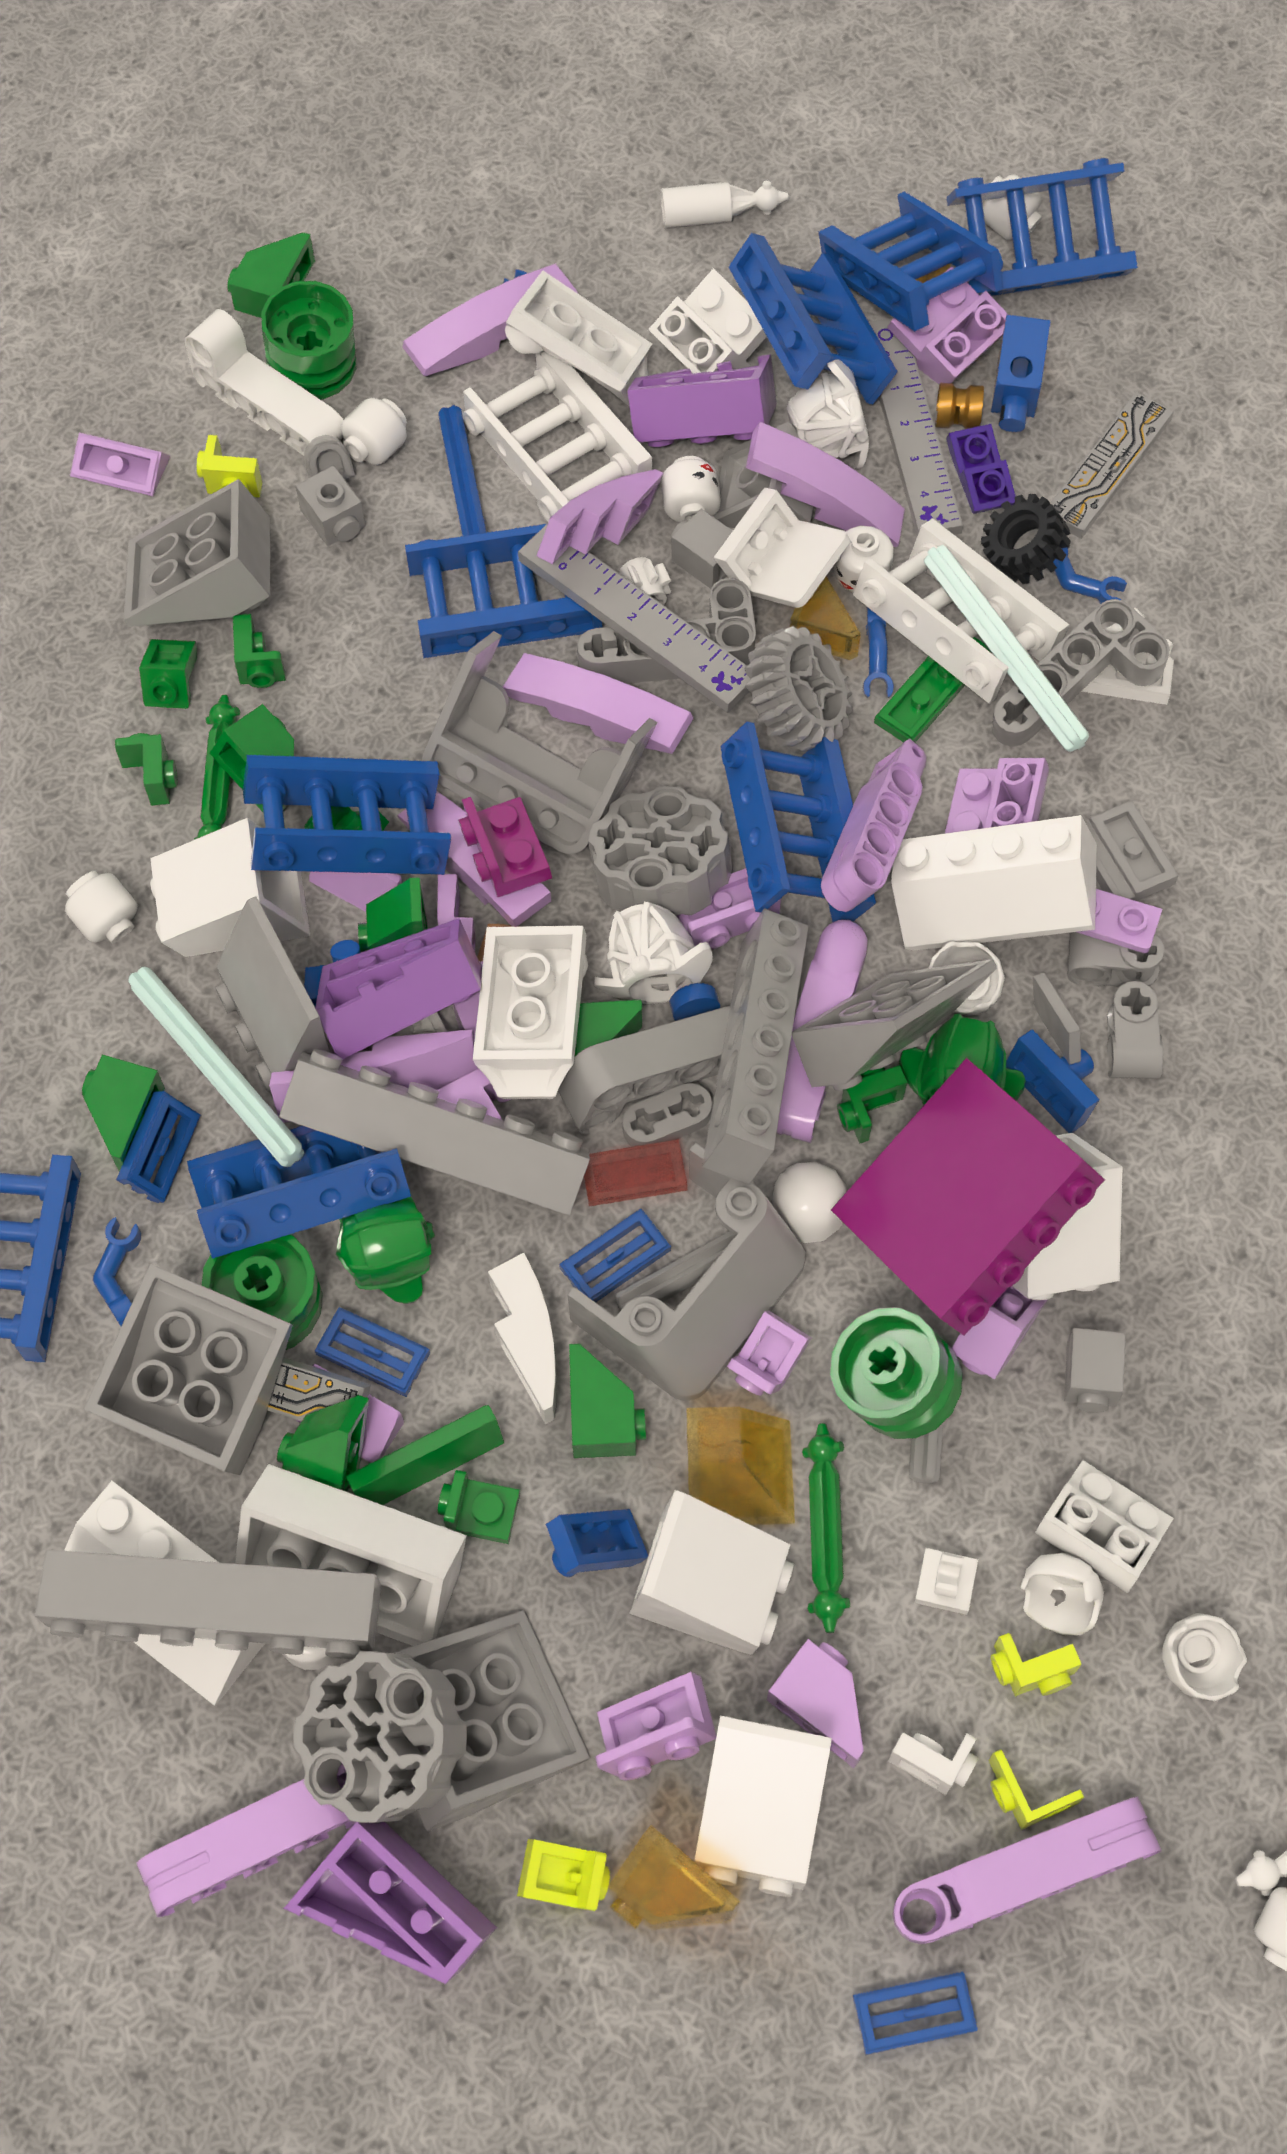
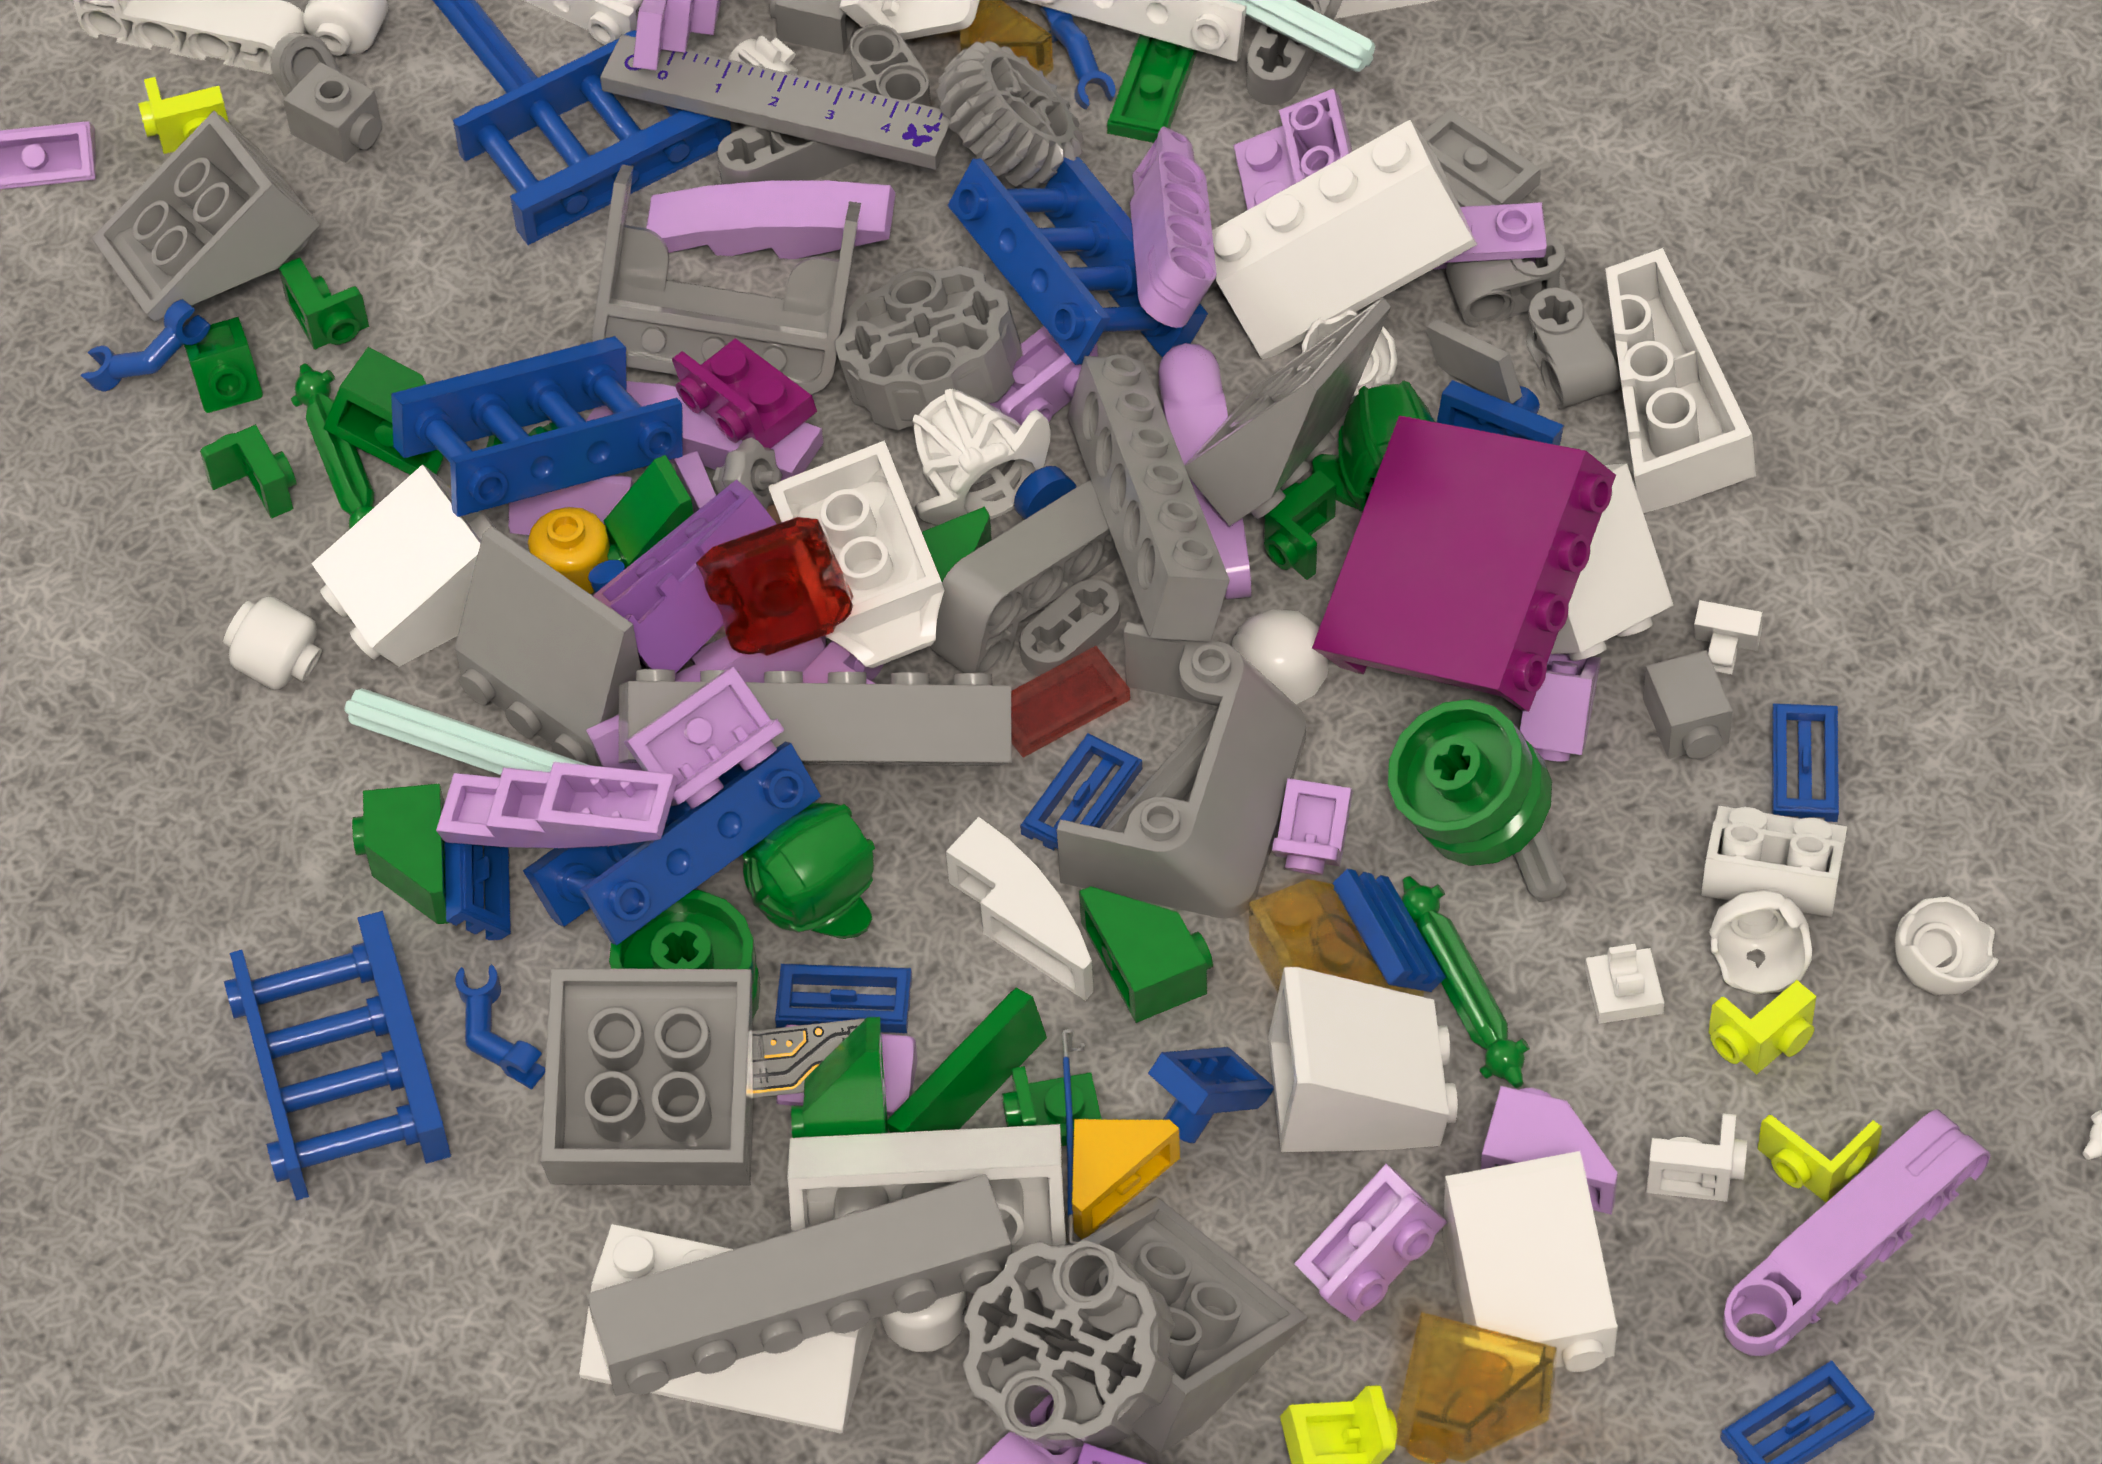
camera: 20 degrees left, 10 degrees down
none -> blue arm [80,299,211,392]
none -> lavender slope [436,762,678,848]
none -> yellow head [527,507,610,594]
none -> lavender bracket [624,666,785,809]
none -> clear red slope [696,517,854,656]
none -> light grey piece [713,438,783,510]
none -> blue piece [1062,1029,1085,1245]
none -> yellow slope [1072,1119,1180,1240]
none -> blue tile [1333,869,1446,992]
none -> white wedge [1605,248,1756,513]
none -> white tile [1694,600,1762,674]
none -> blue tile [1772,703,1839,822]

